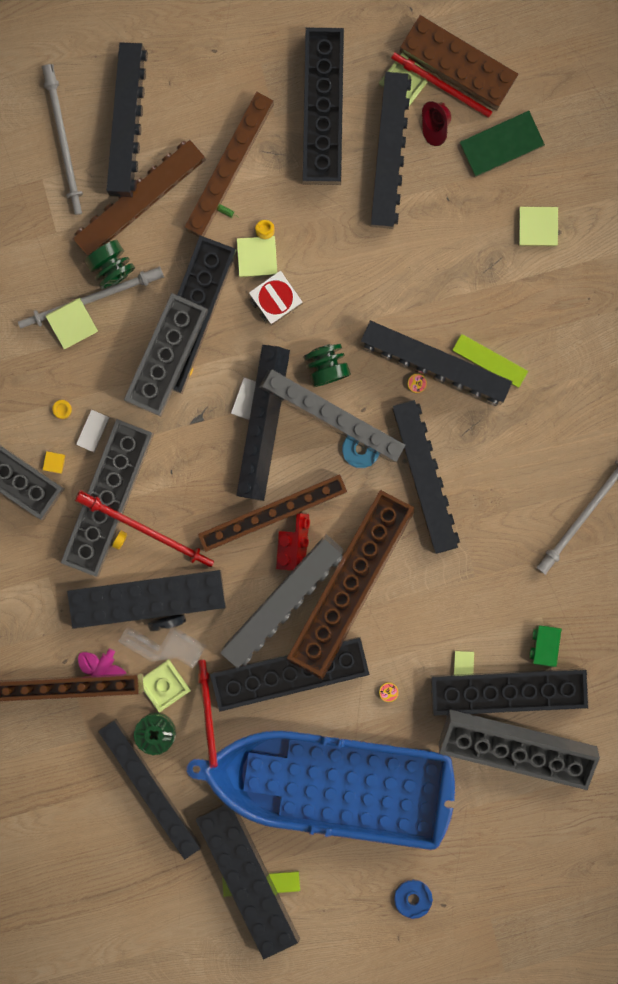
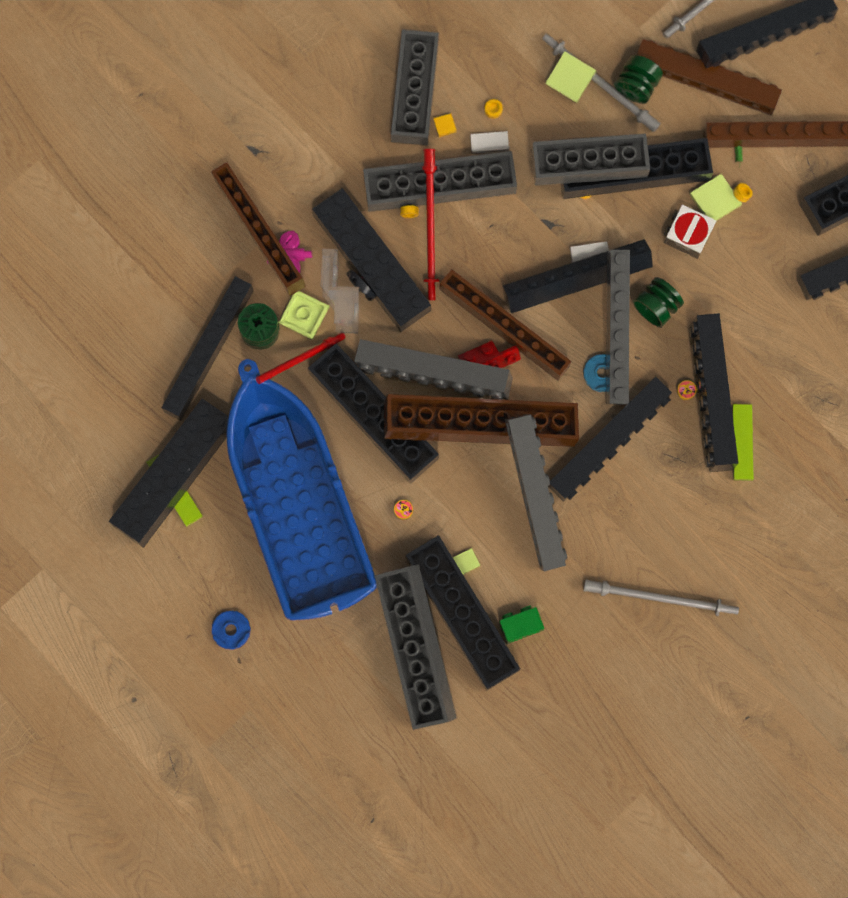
camera: 55 degrees right, 10 degrees down
none -> dark grey brick [505,414,567,571]

